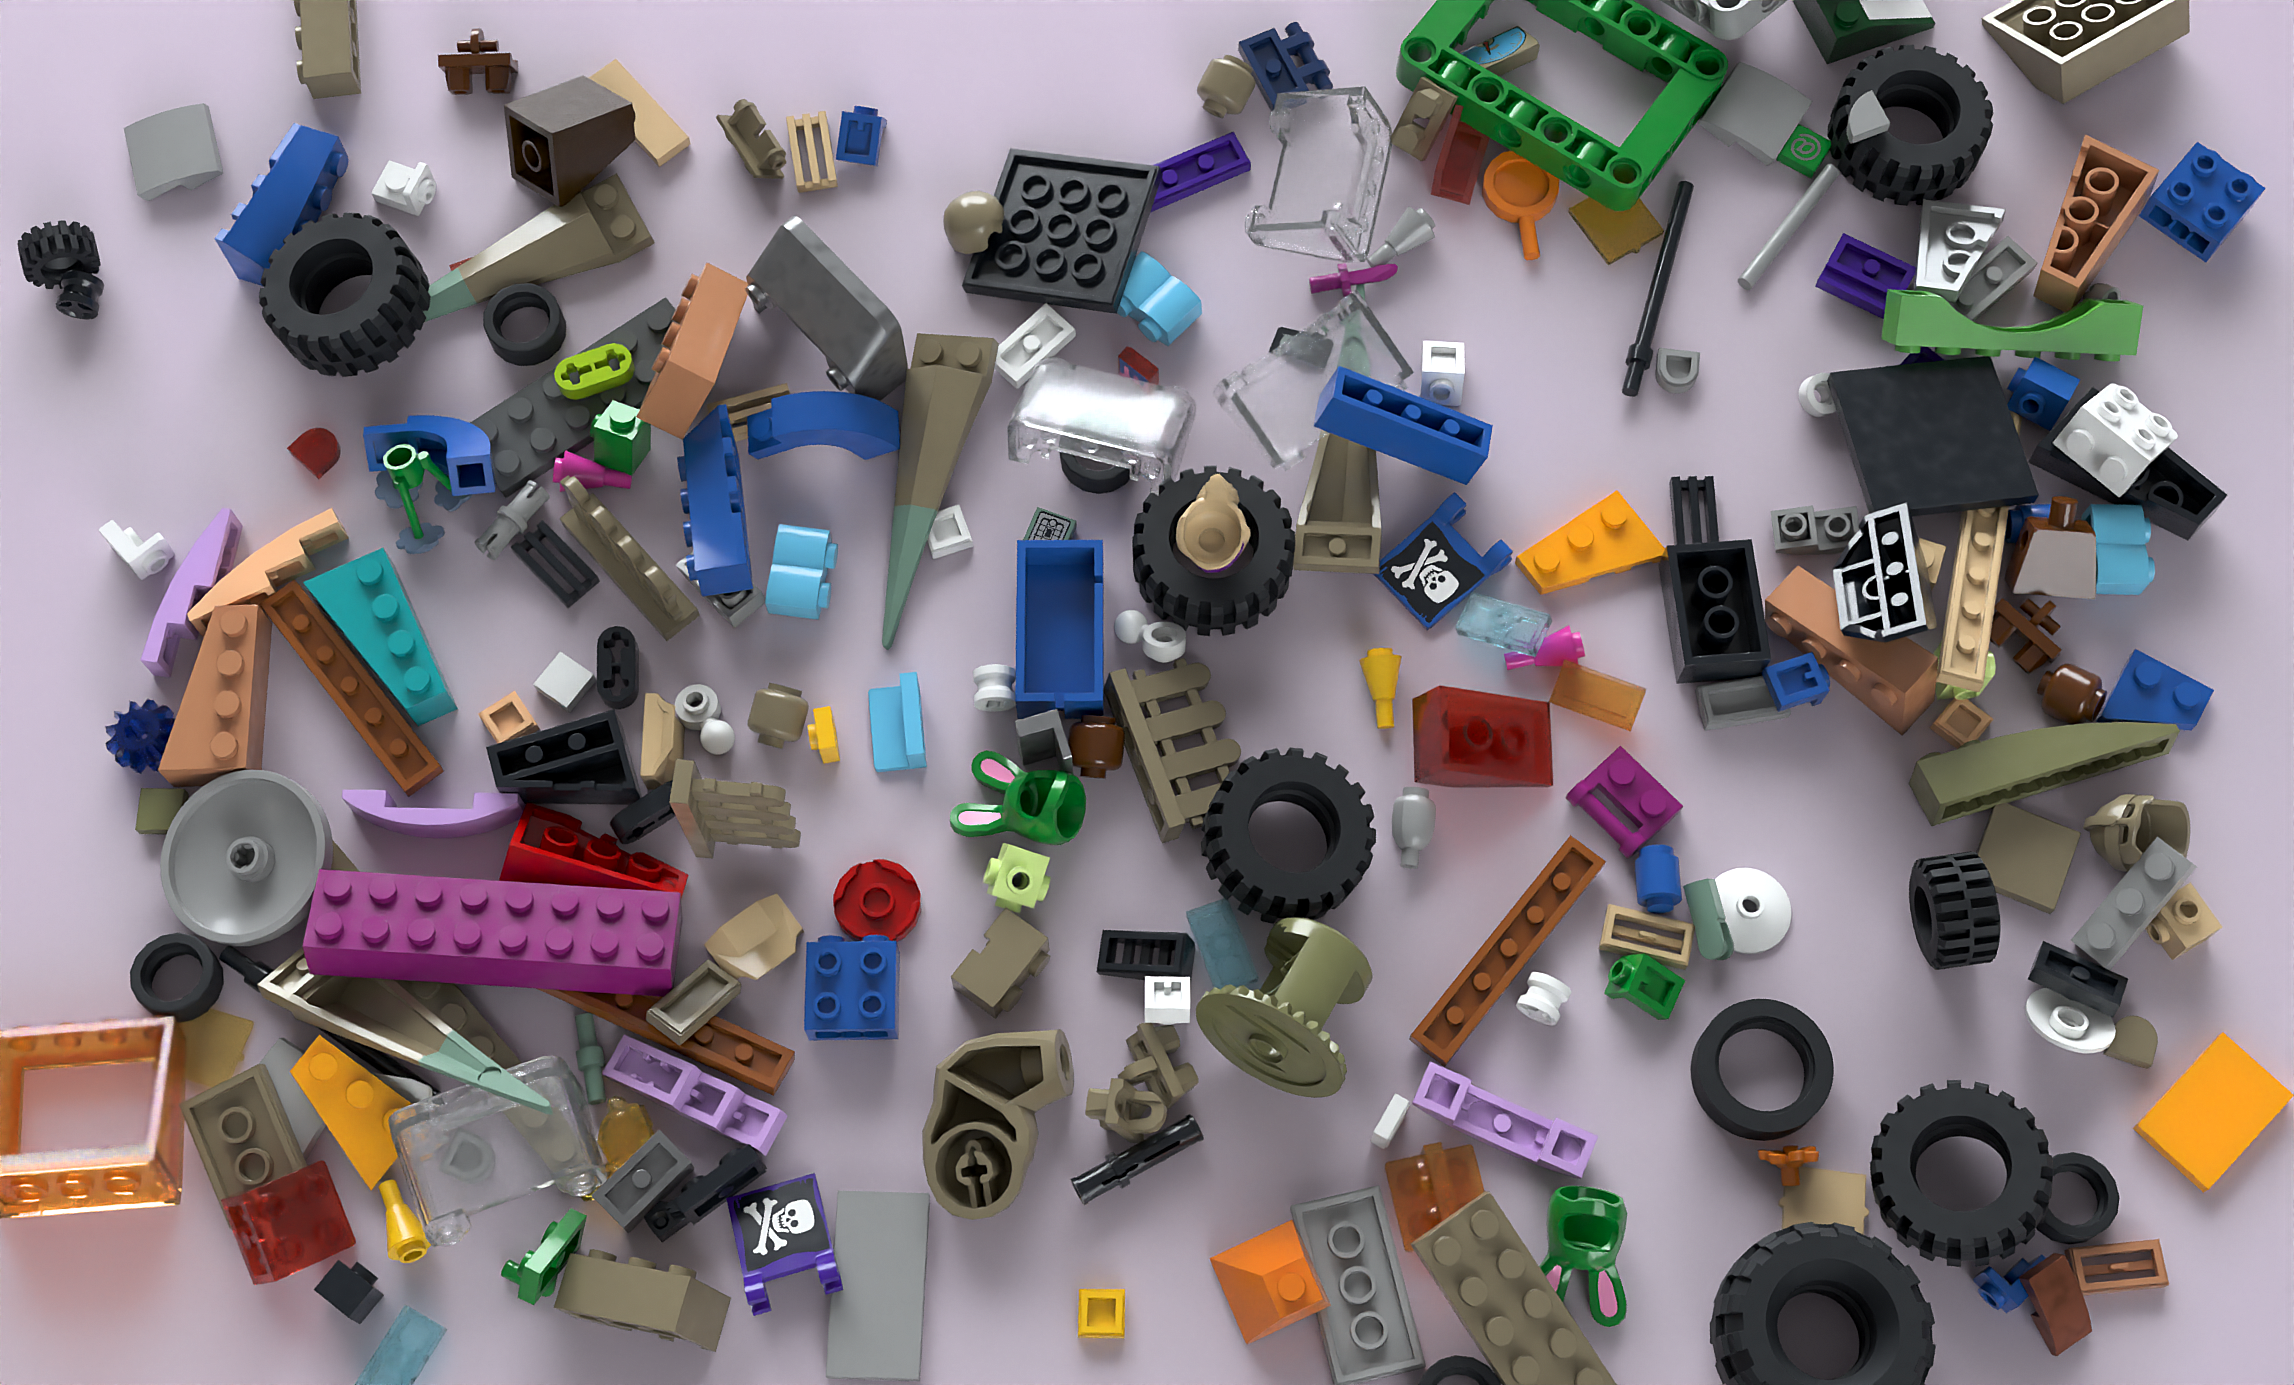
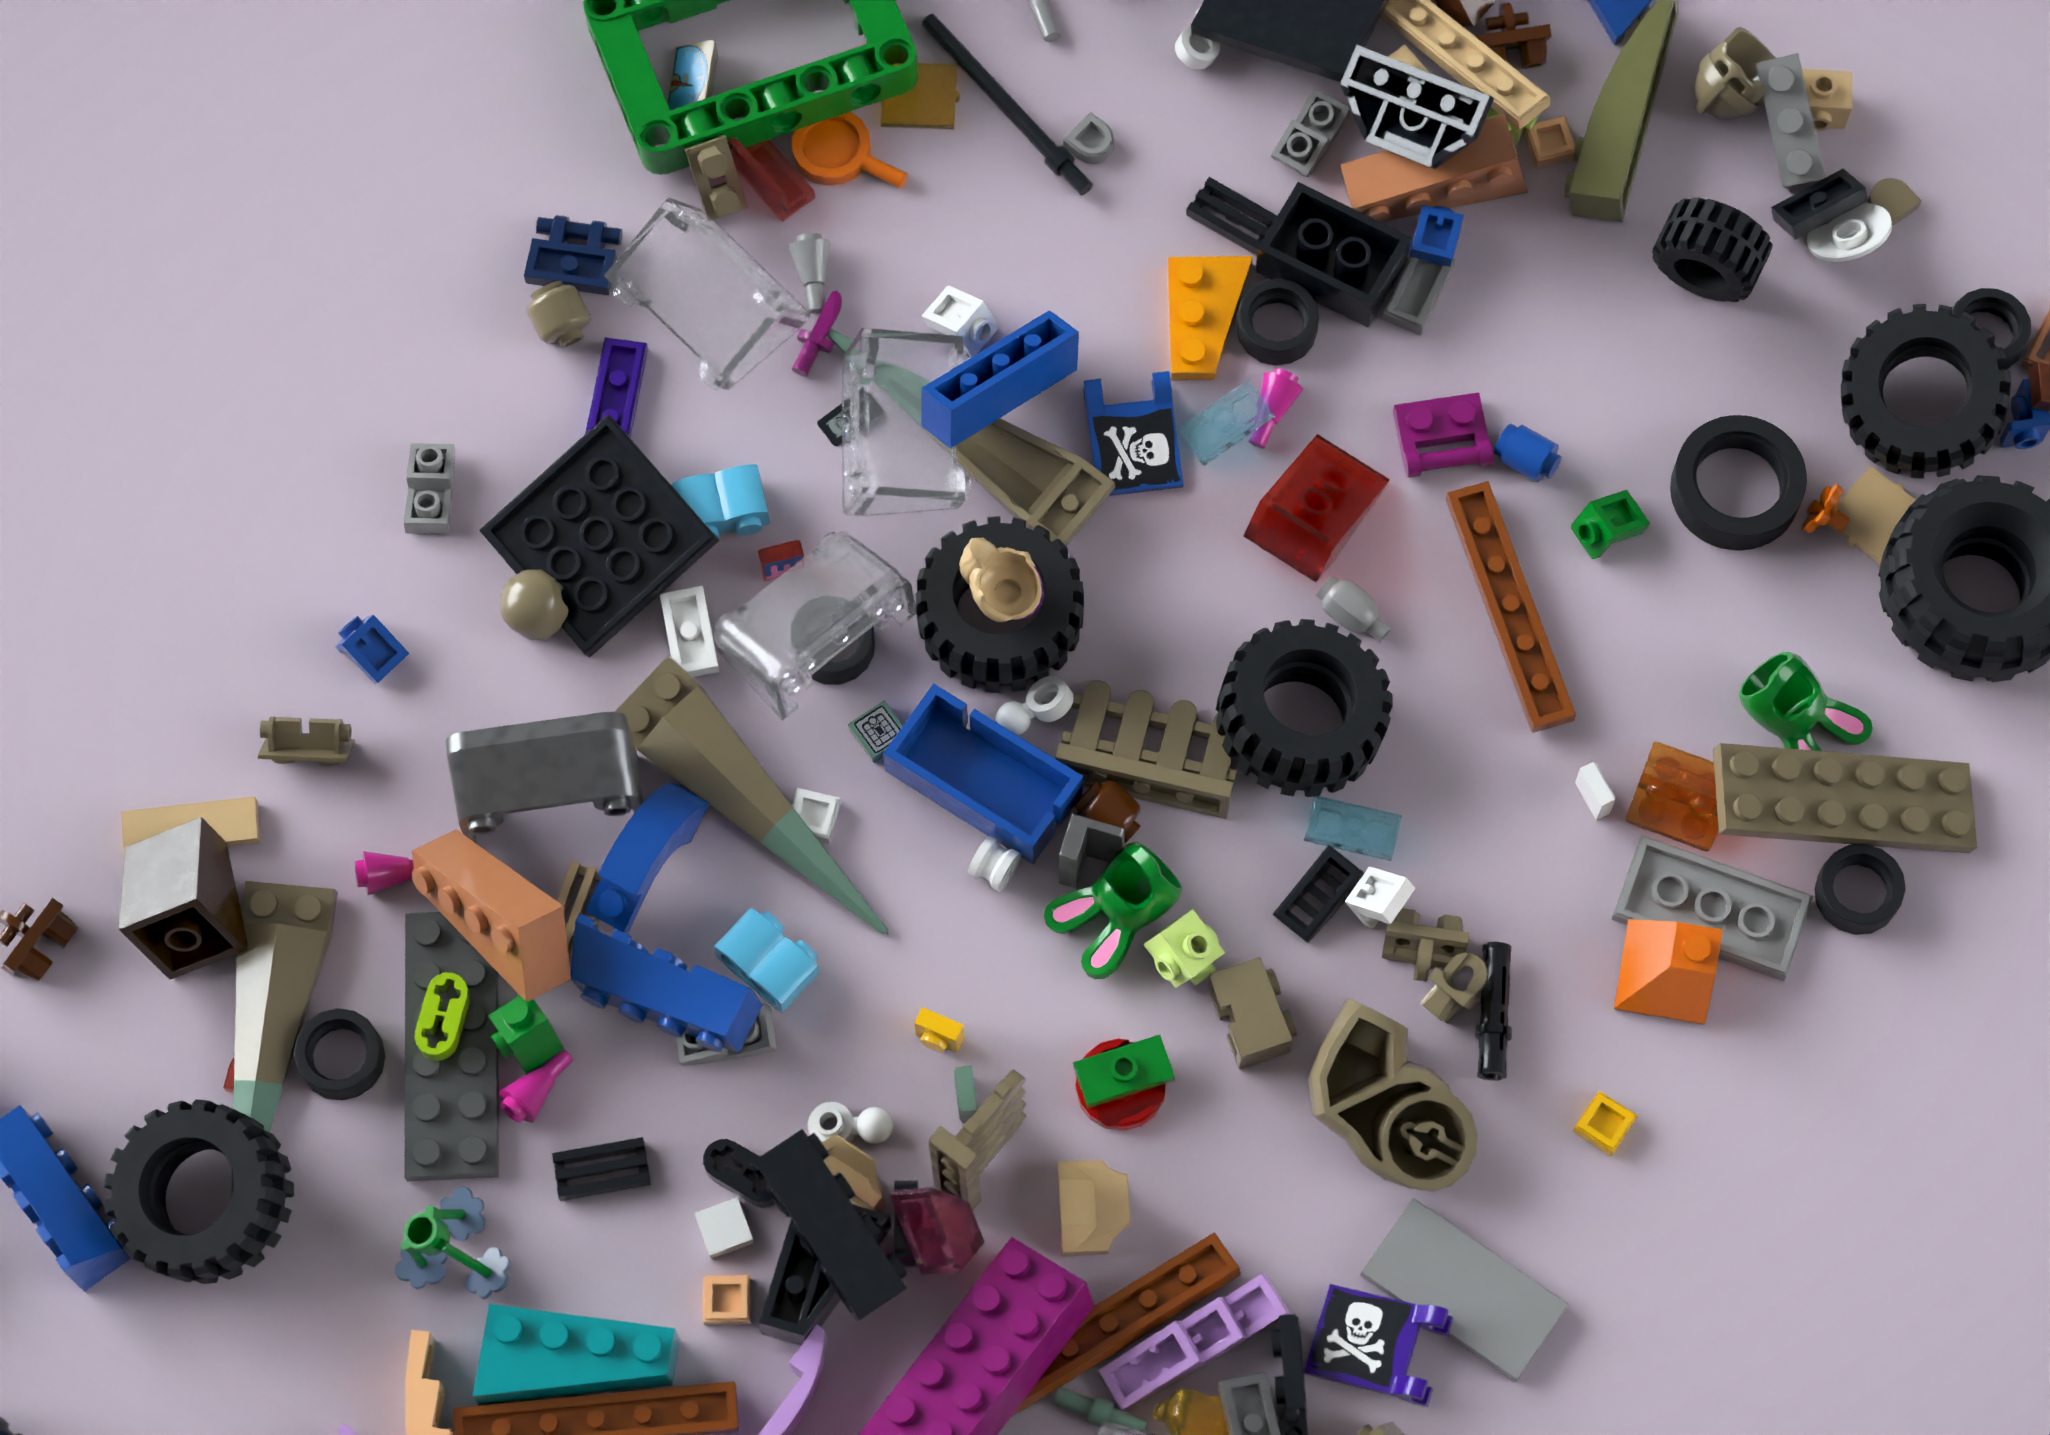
camera: 55 degrees left, 0 degrees up
clear red tile [287,428,341,479] -> none
blue arch [363,415,496,496] -> none
white bracket [371,160,436,216] -> none
light grey pin [474,480,550,560] -> none
red wedge [499,802,689,898] -> none
dark tan fence [560,475,700,641] -> none
dark tan tile [646,959,741,1046] -> none
dark tan head [747,683,809,749] -> none
tan tile [786,111,838,193] -> none
blue brick [804,935,900,1041] -> none
medium azure panel [868,672,927,772] -> none
olive piece [1196,917,1373,1098] -> none
yellow cone [1359,648,1402,729] -> none
lavender slope [1412,1061,1598,1179] -> none
white wheel [1516,972,1571,1026] -> none
clear orange tile [1549,659,1646,731] -> none
tan tile [1598,904,1695,970] -> none
sand green bar [1683,878,1734,960] -> none
white dish [1715,868,1792,954] -> none
dark tan tile [1976,802,2081,914] -> none
reddish brown head [2037,663,2107,725] -> none
light orange tile [2133,1032,2294,1193] -> none
none -> dark pink cone [355,851,414,896]
none -> light grey slope [404,443,455,534]
none -> black wedge [749,1129,907,1321]
none -> clear pink slope [890,1187,985,1275]
none -> sand green tile [954,1065,977,1123]
none -> green plate [1073,1034,1175,1109]
none -> black tyre [1237,279,1319,365]

